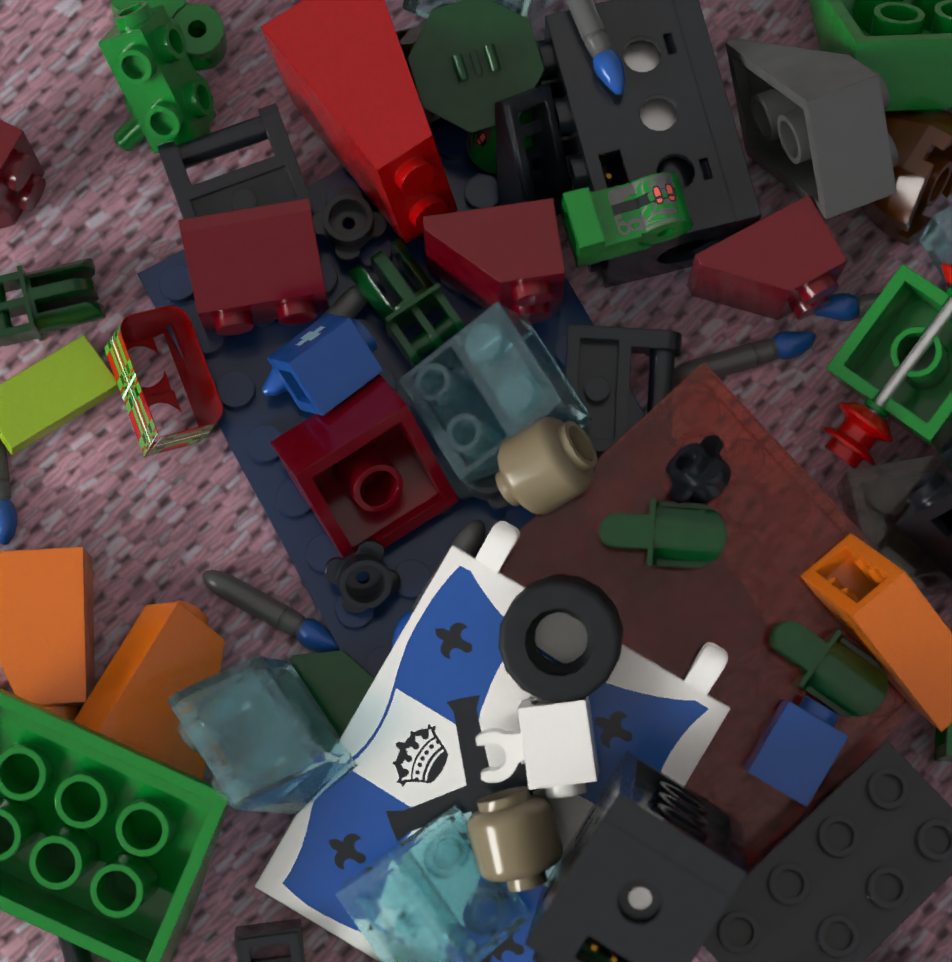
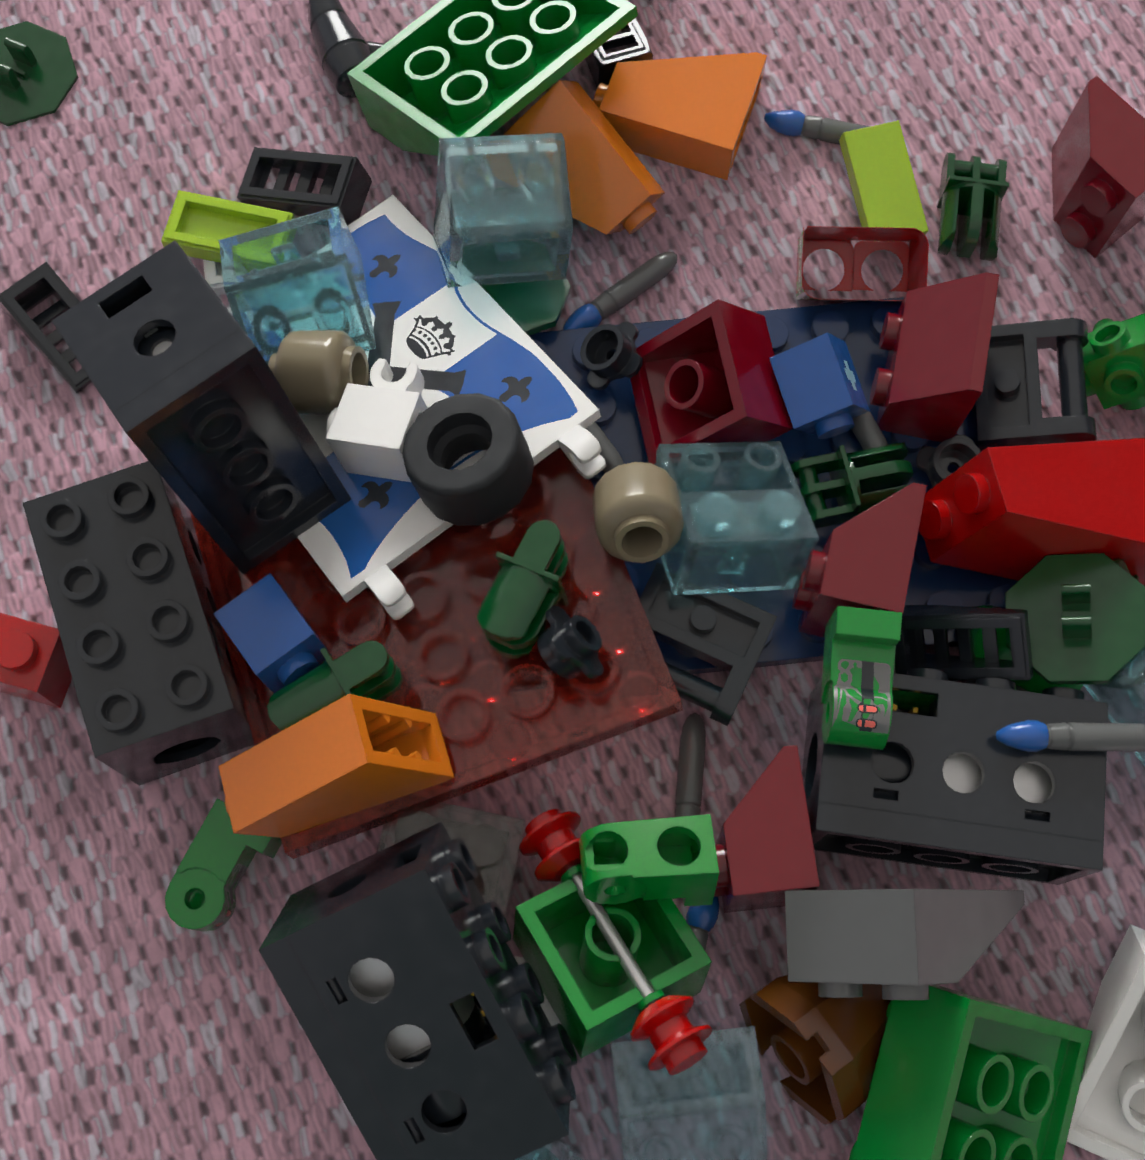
camera: 110 degrees right, 5 degrees down
none -> green leg [579,814,719,907]

